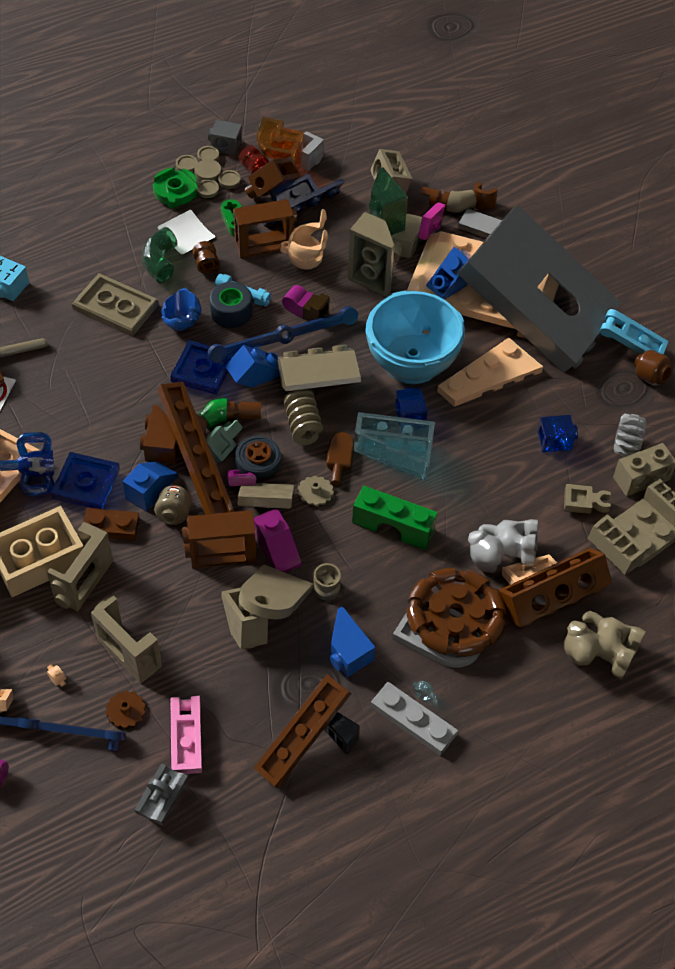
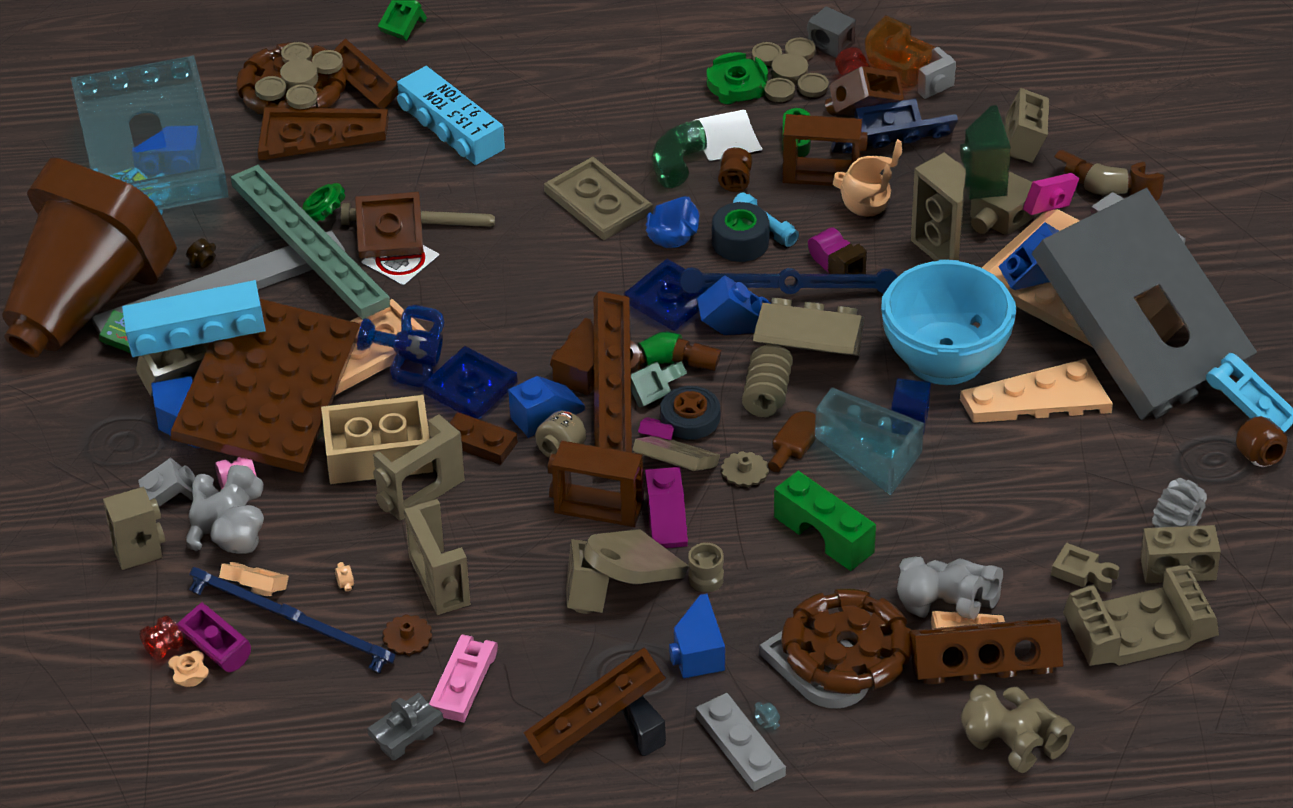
camera: 25 degrees right, 10 degrees down
clear blue brick [537,415,578,453] -> none

